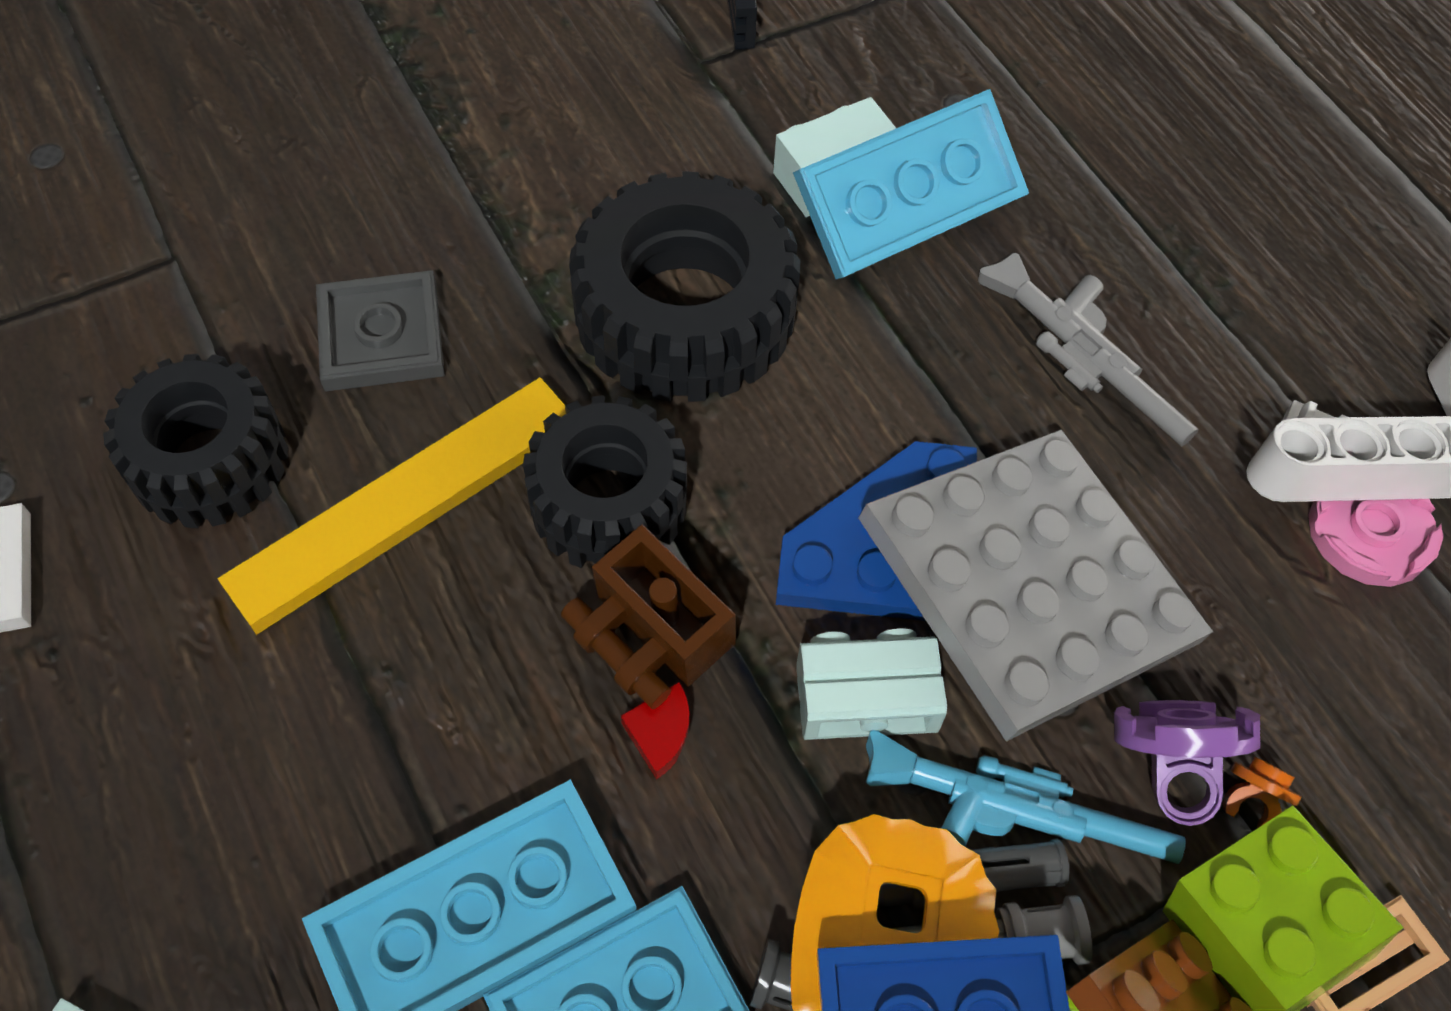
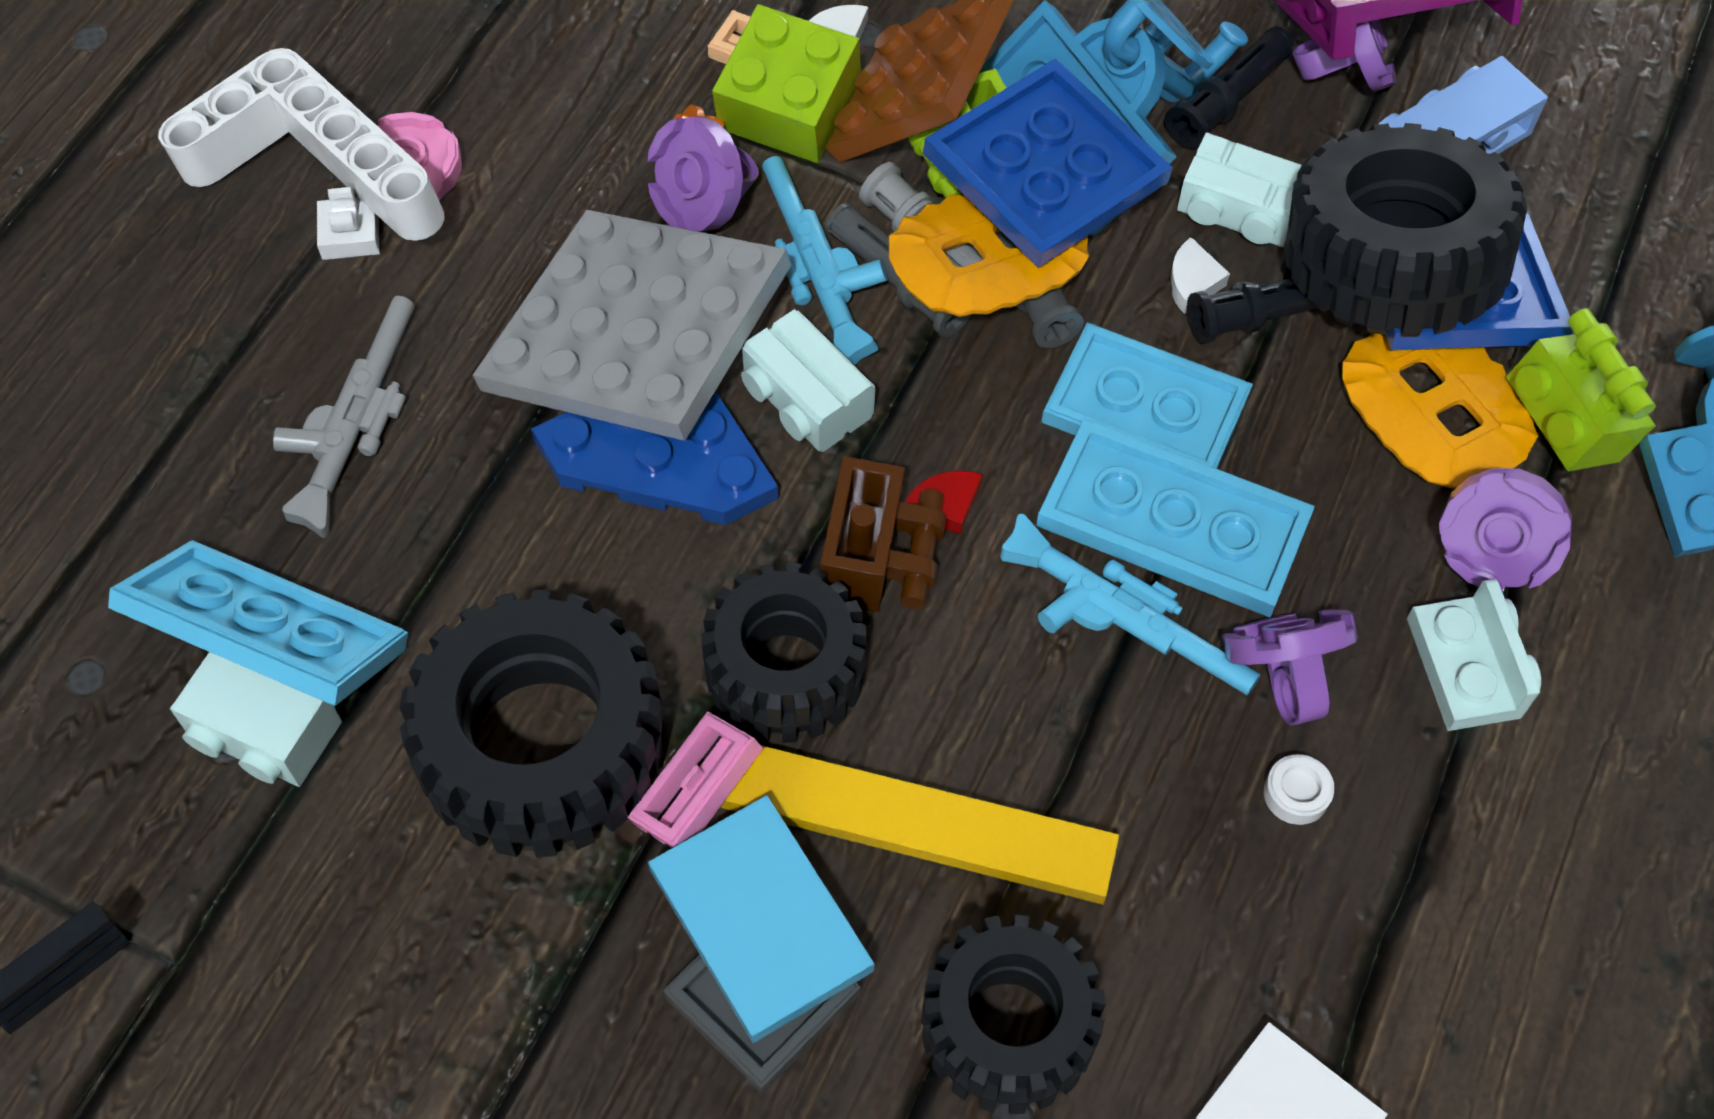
camera: 125 degrees left, 0 degrees up
none -> bright pink tile [627,711,763,848]
none -> medium azure tile [648,795,874,1044]
none -> medium azure piece [1000,514,1261,696]
none -> medium lavender tile [1222,610,1358,726]
none -> white tile [1264,754,1334,825]

